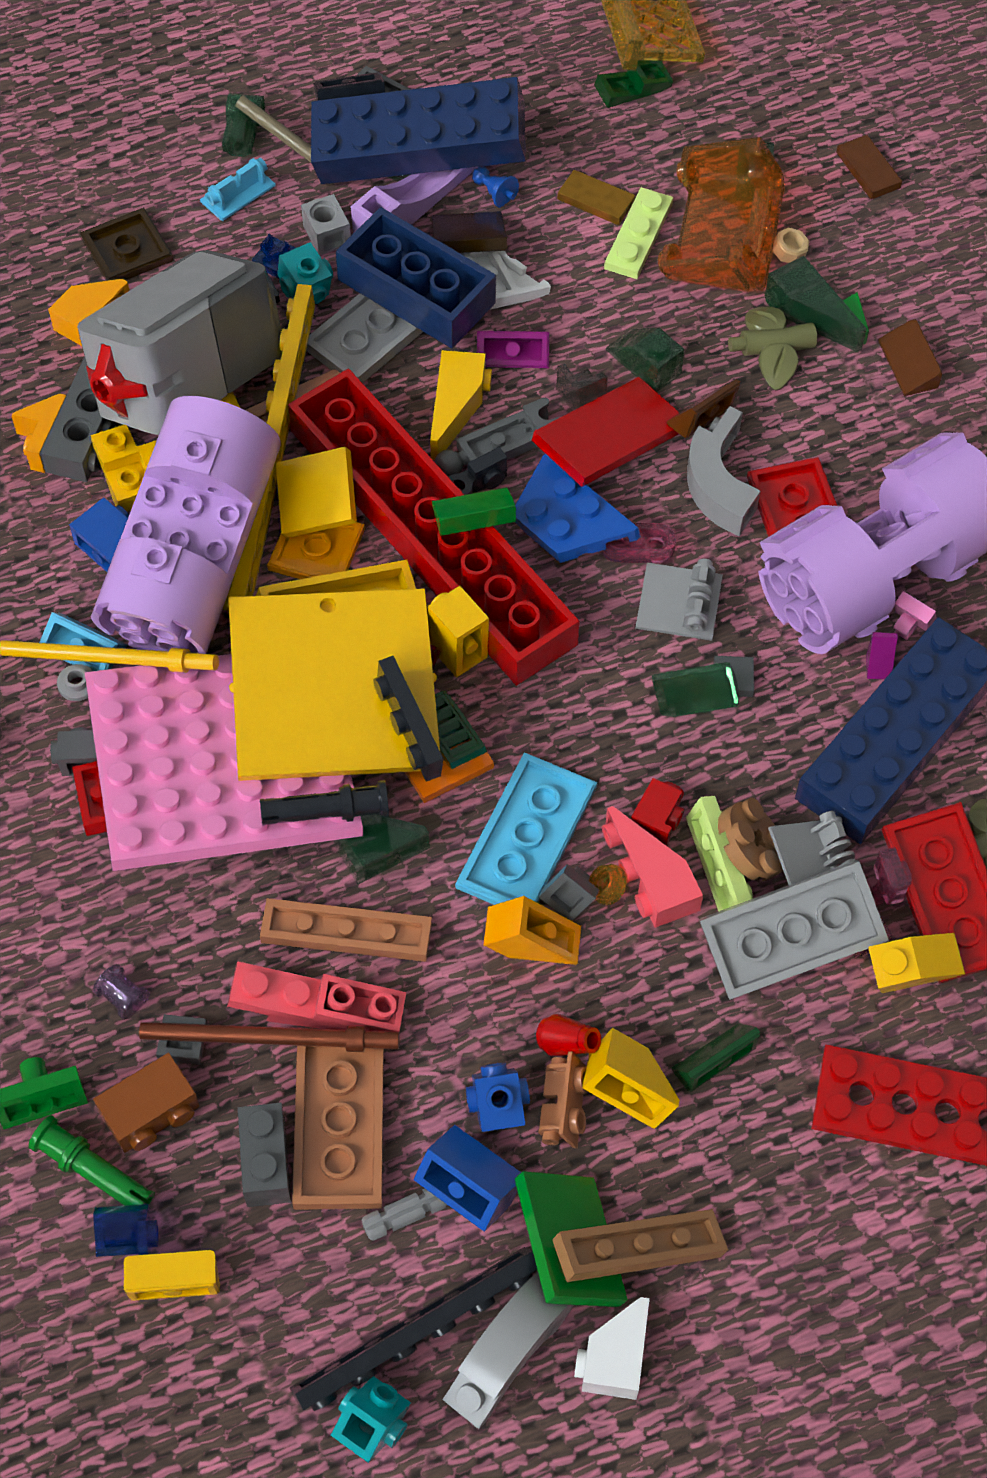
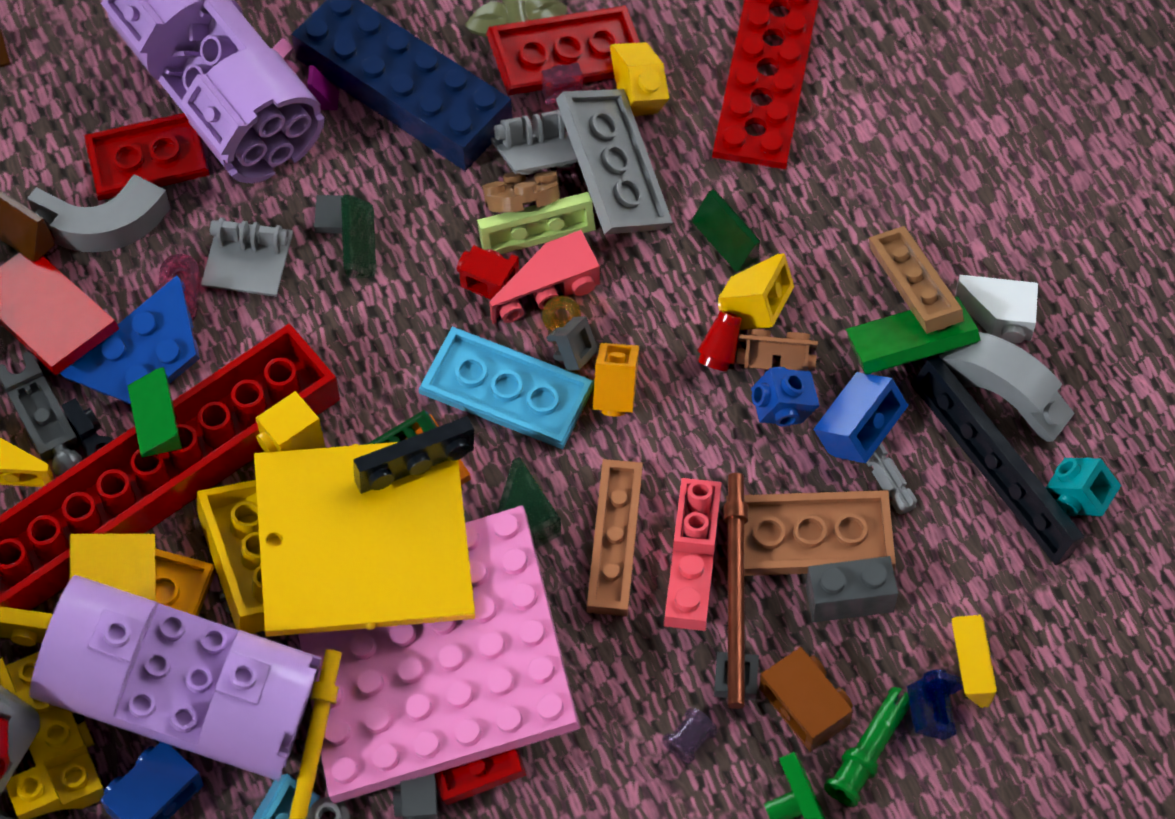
camera: 90 degrees left, 0 degrees up
black pin [260,780,389,826] -> none

